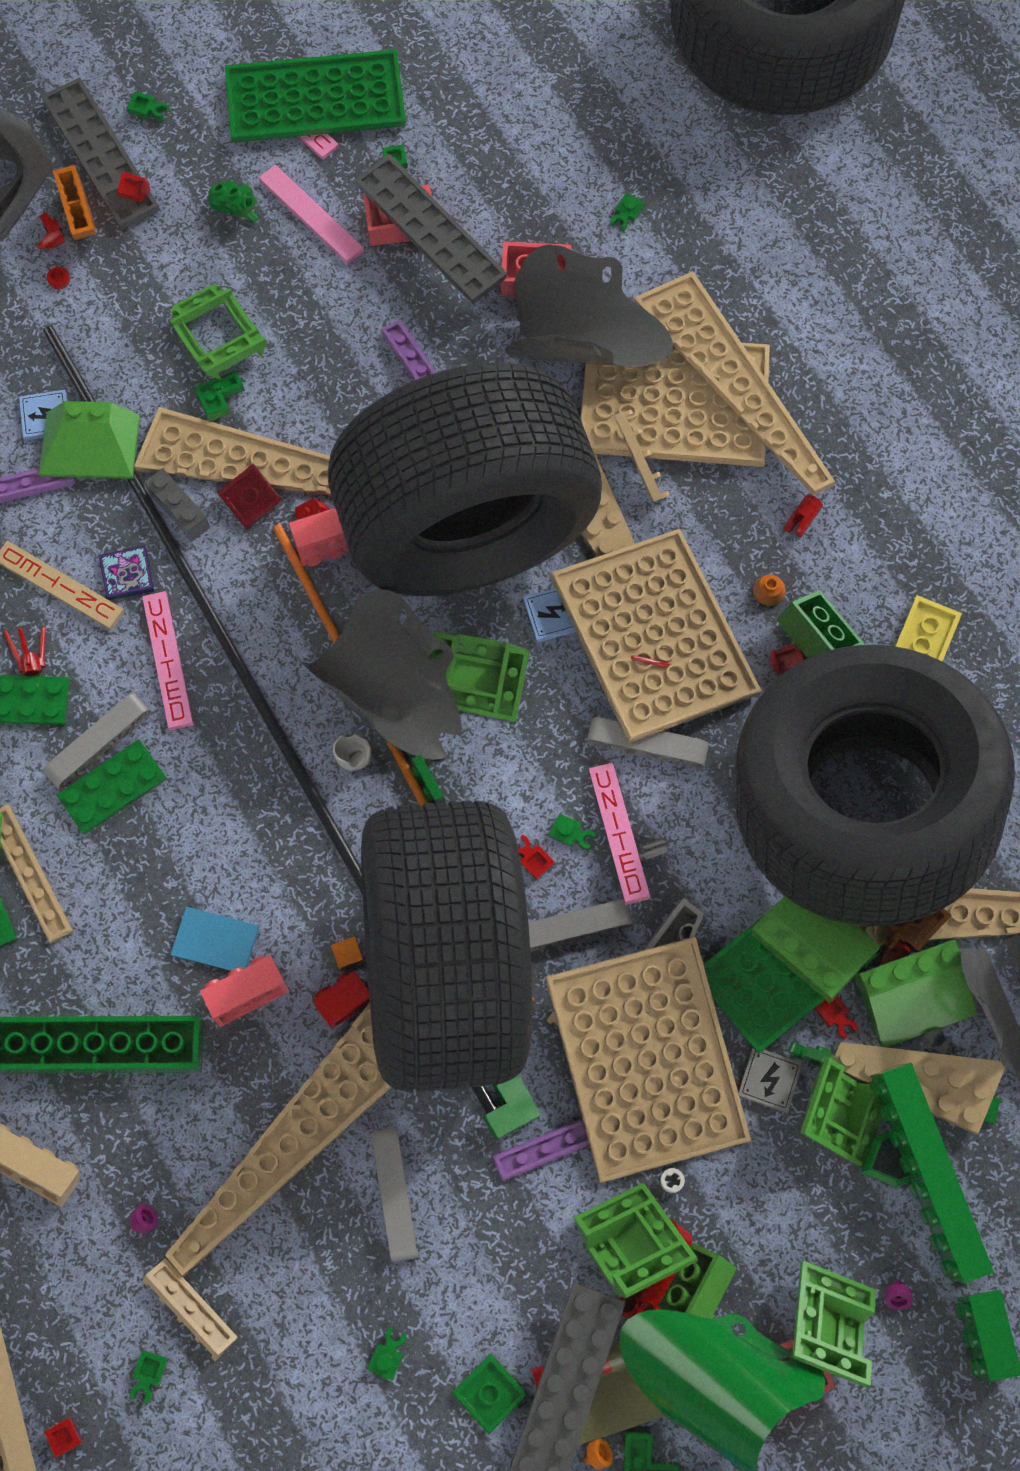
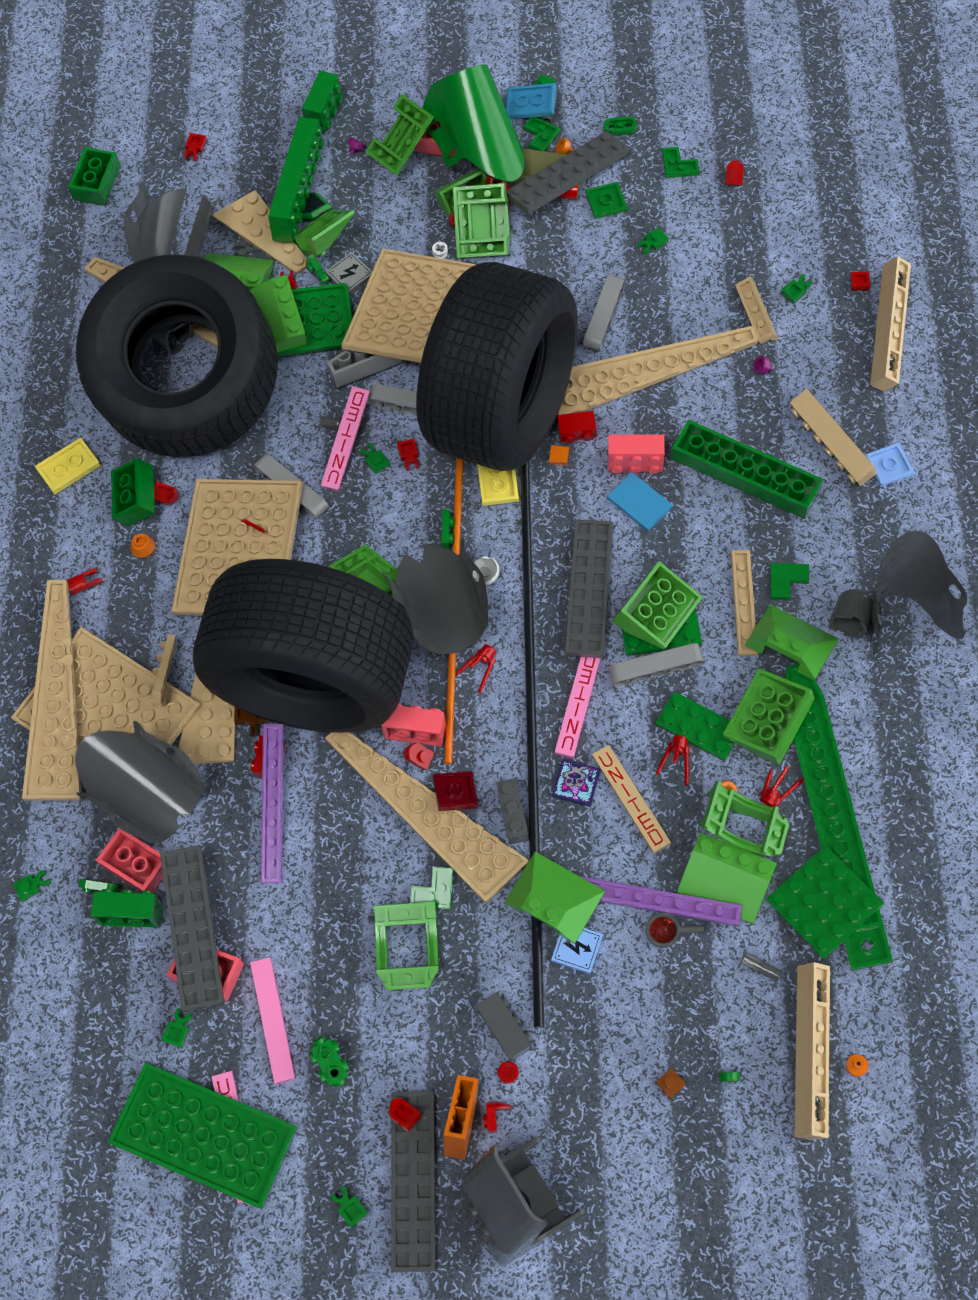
camera: 145 degrees left, 5 degrees down
none -> green plate [78,879,119,893]
none -> green brick [91,889,163,928]
none -> red plant [456,644,496,694]
none -> dark grey brick [476,992,533,1062]
none -> dark grey plate [565,519,613,658]
none -> bright green slope [612,561,703,649]

